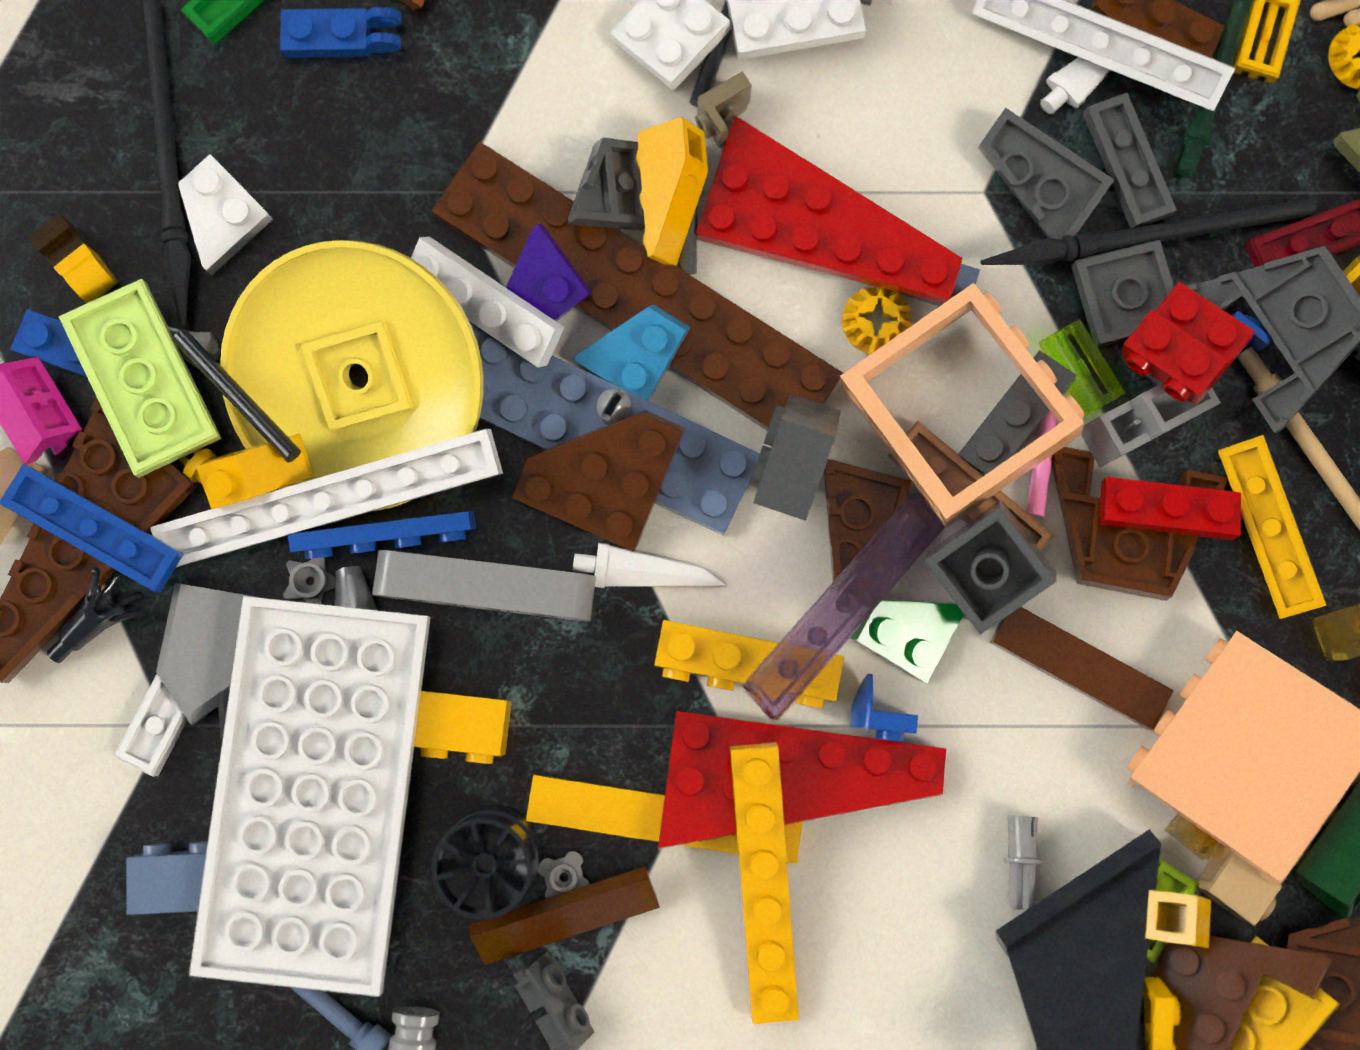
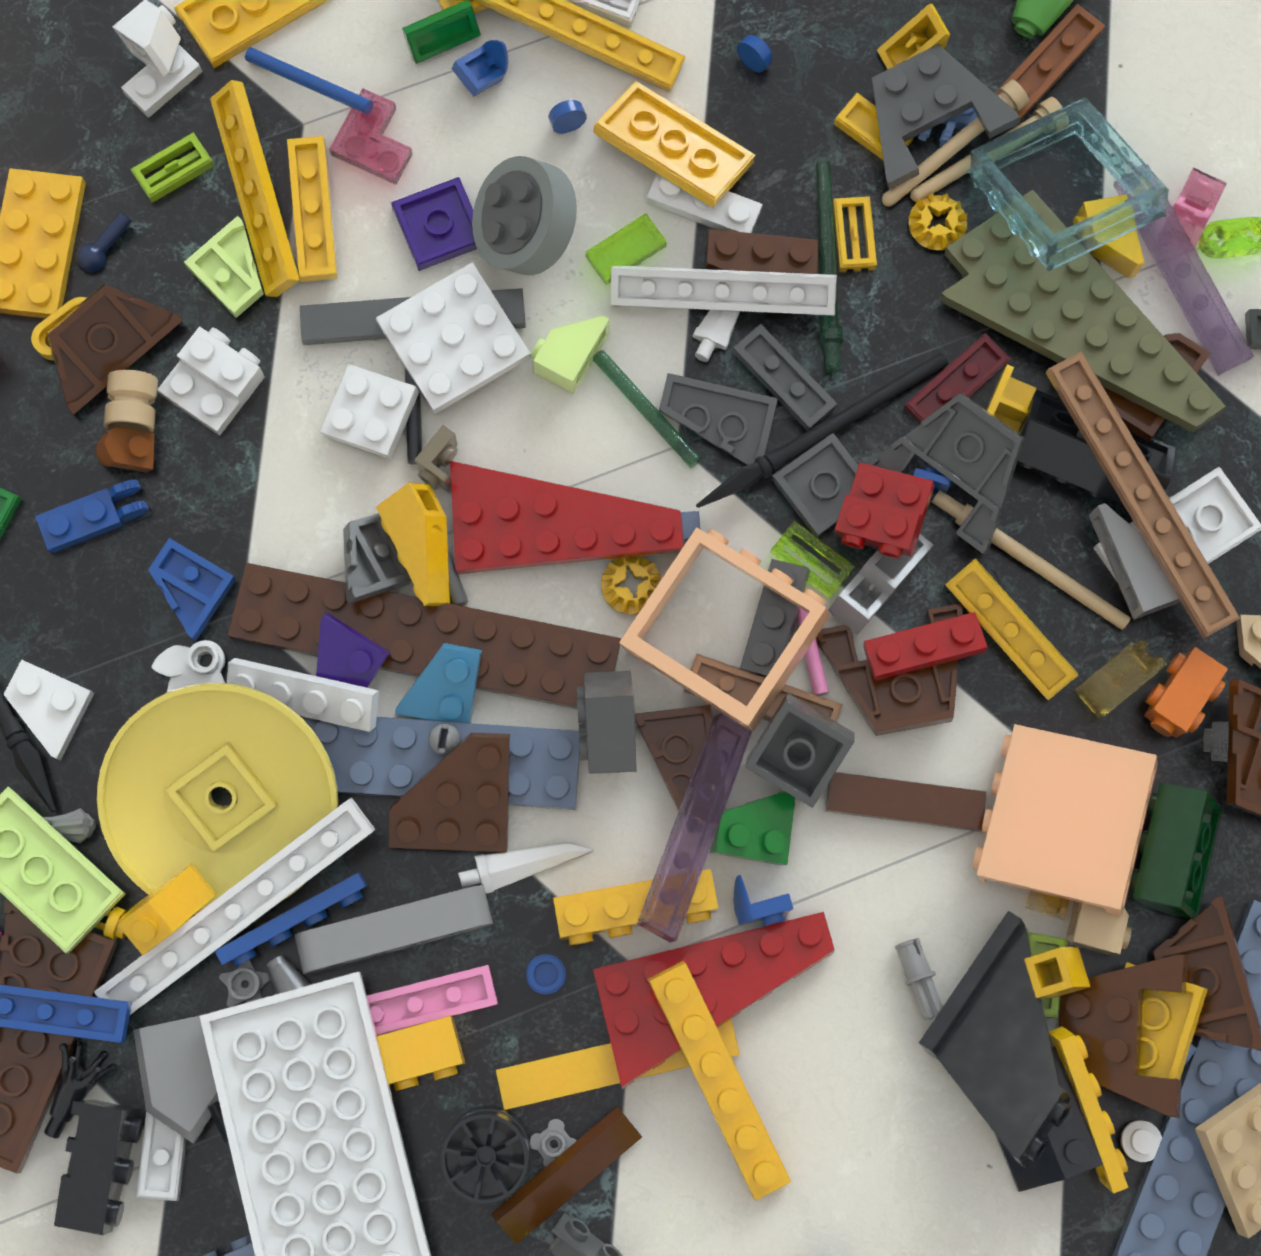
camera: 25 degrees left, 5 degrees down
black bar [172,329,301,462] -> none
none -> black wedge [54,1100,143,1235]
none -> blue wing [148,538,236,641]
none -> white plate [152,640,225,692]
none -> bright pink plate [367,965,498,1036]
none -> blue tile [526,954,566,995]
none -> yellowish green slope [531,316,610,394]
none -> clear green bar [592,350,702,468]

